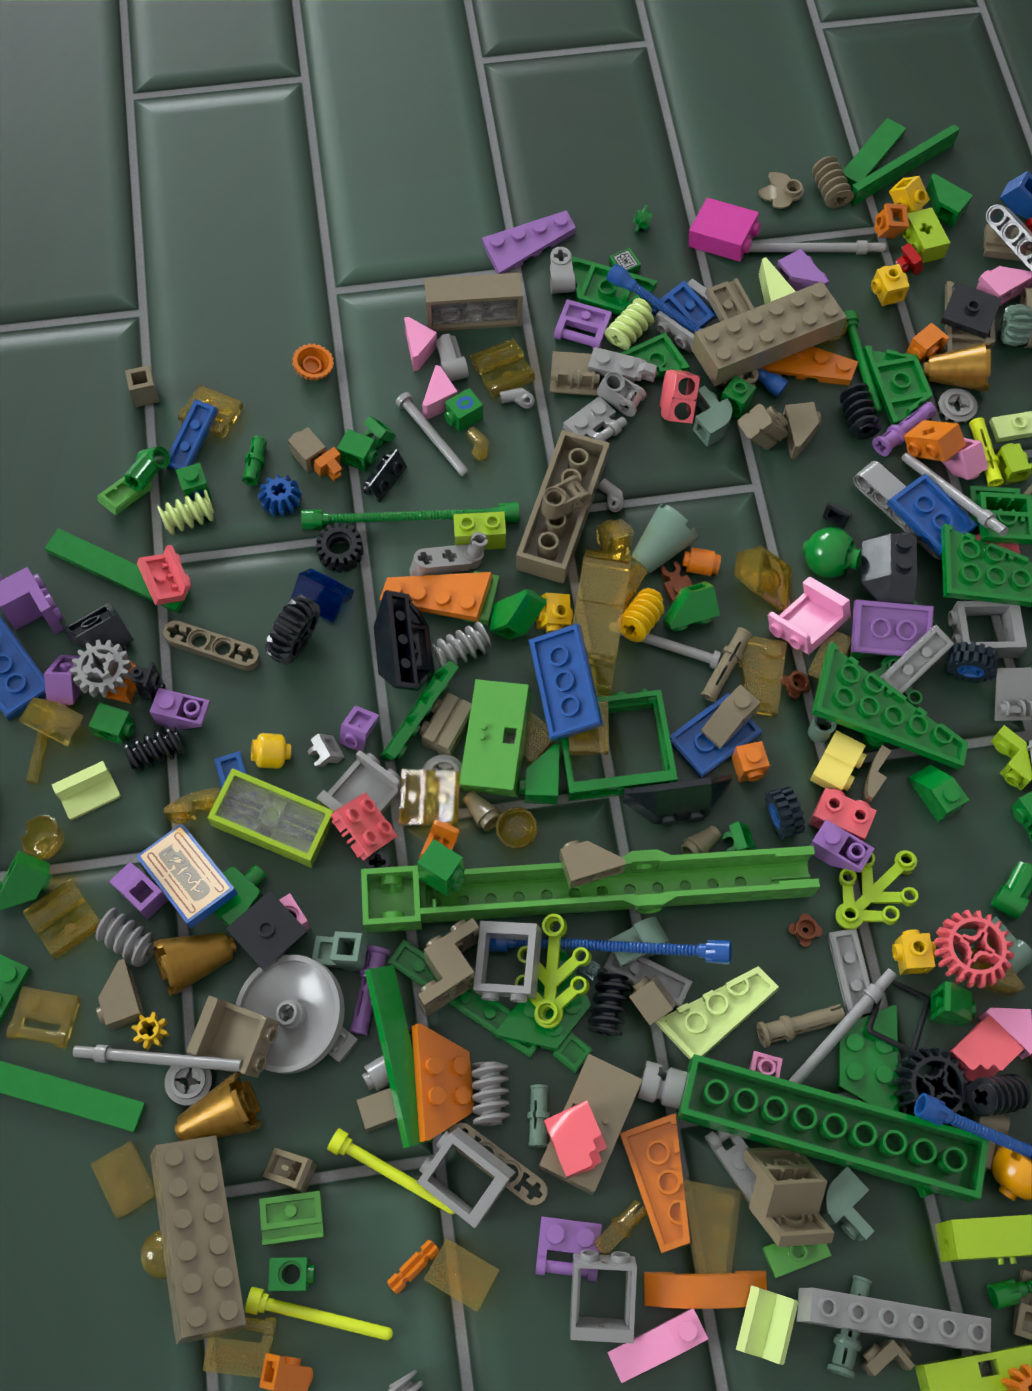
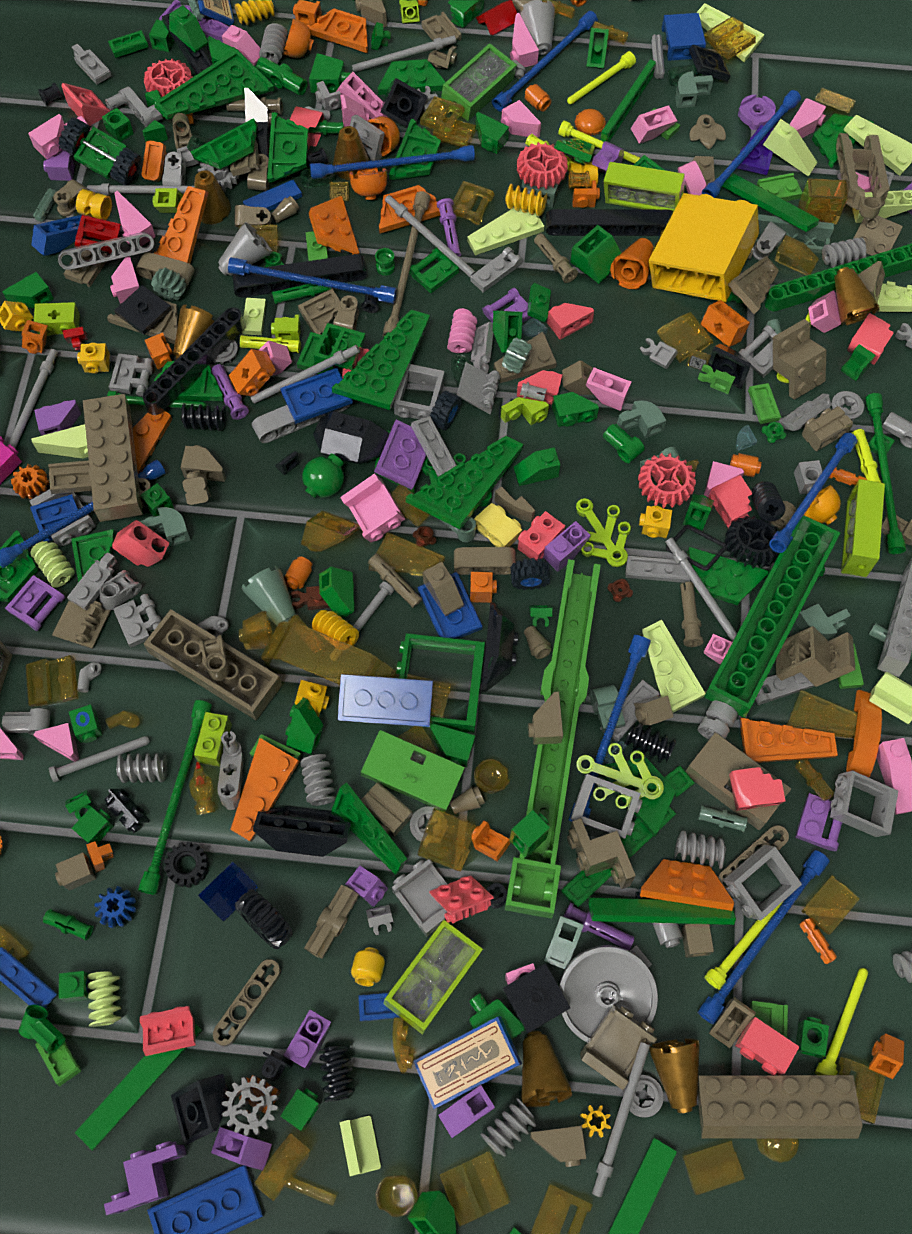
camera: 75 degrees left, 0 degrees up
none -> orange gear [11,464,49,499]
none -> light grey plate [109,354,153,396]
none -> light grey piece [116,753,167,783]
none -> black beam [142,307,244,415]
none -> clear yellow animal [189,762,216,815]
none -> dark tan piece [304,885,359,960]
none -> dark tan beam [454,547,516,575]
none -> blue hose [697,850,830,1024]
none -> coral brick [735,1017,799,1076]

